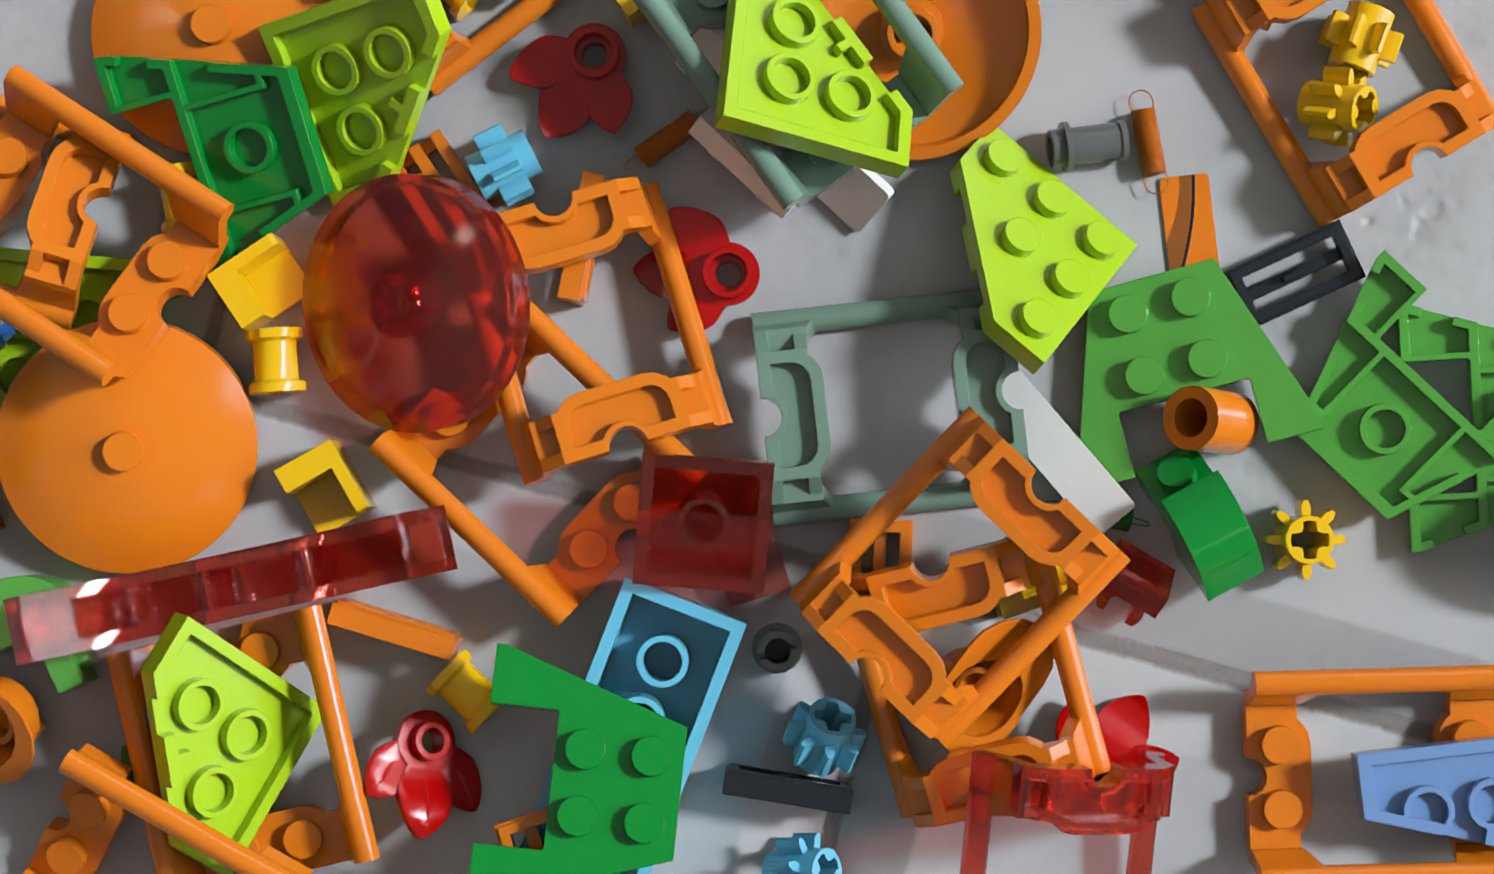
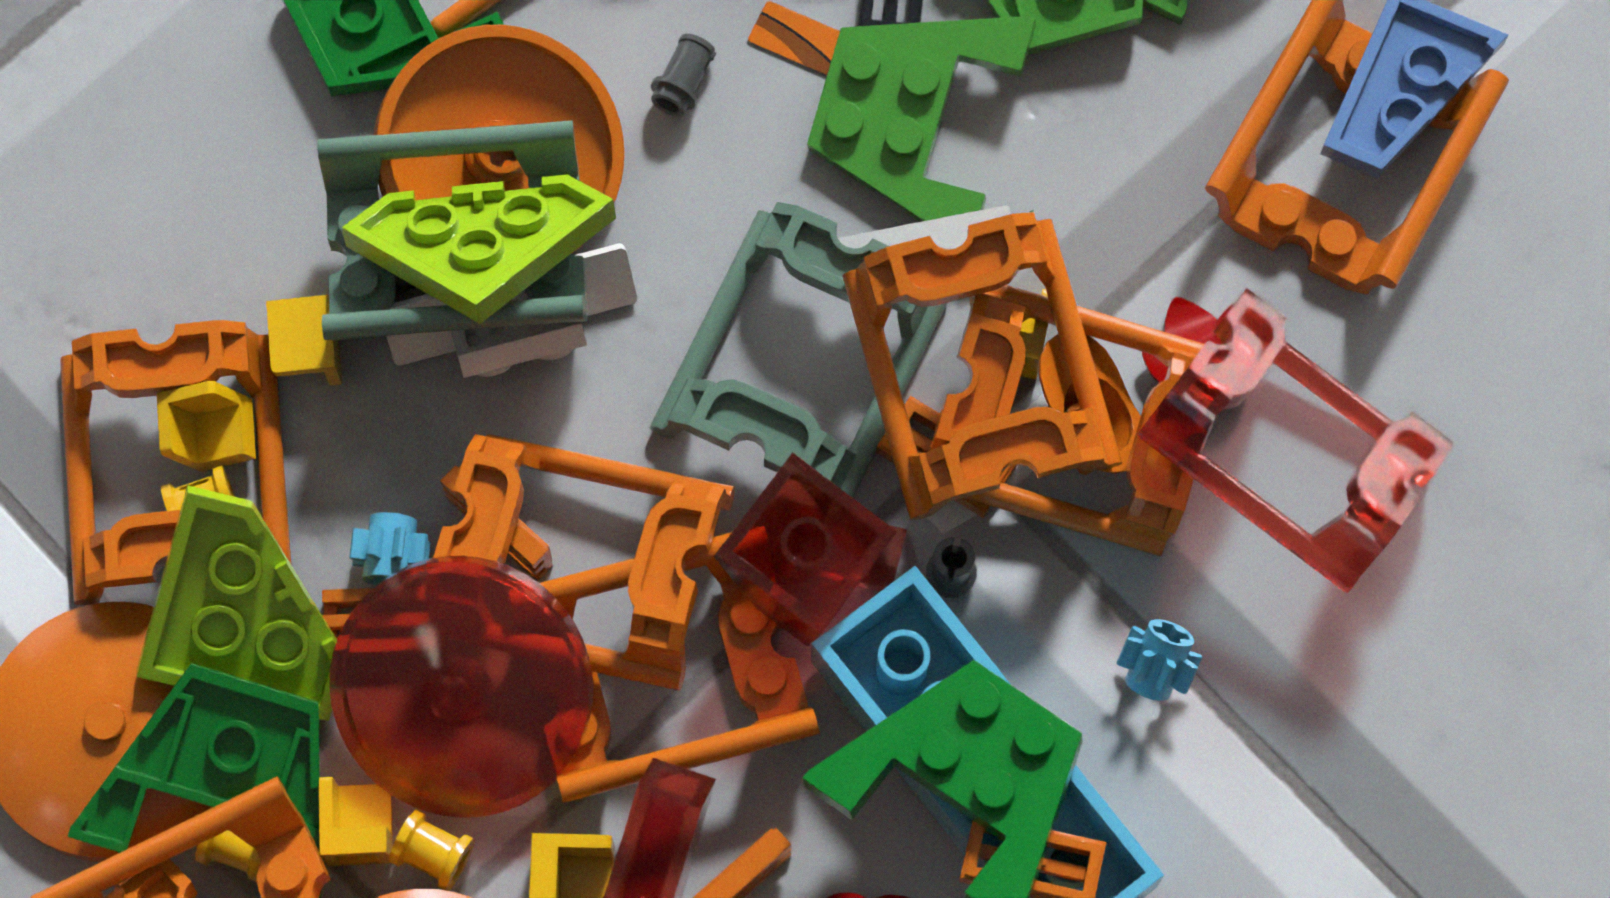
camera: 60 degrees left, 15 degrees down
yellow bush [426,649,499,734] -> none
red plate [509,23,633,139] -> none
orange piece [623,108,709,170] -> none
red plate [633,206,760,332] -> none
black tile [722,763,854,815] -> none
medium azure gear [782,696,867,778] -> none
lime plate [950,128,1137,375] -> none
clear red tile [1096,538,1175,626] -> none
orange piece [1128,89,1169,194] -> none
green brick [1135,448,1265,601] -> none
orange brick [1163,385,1259,455] -> none
yellow gear [1260,500,1346,580] -> none

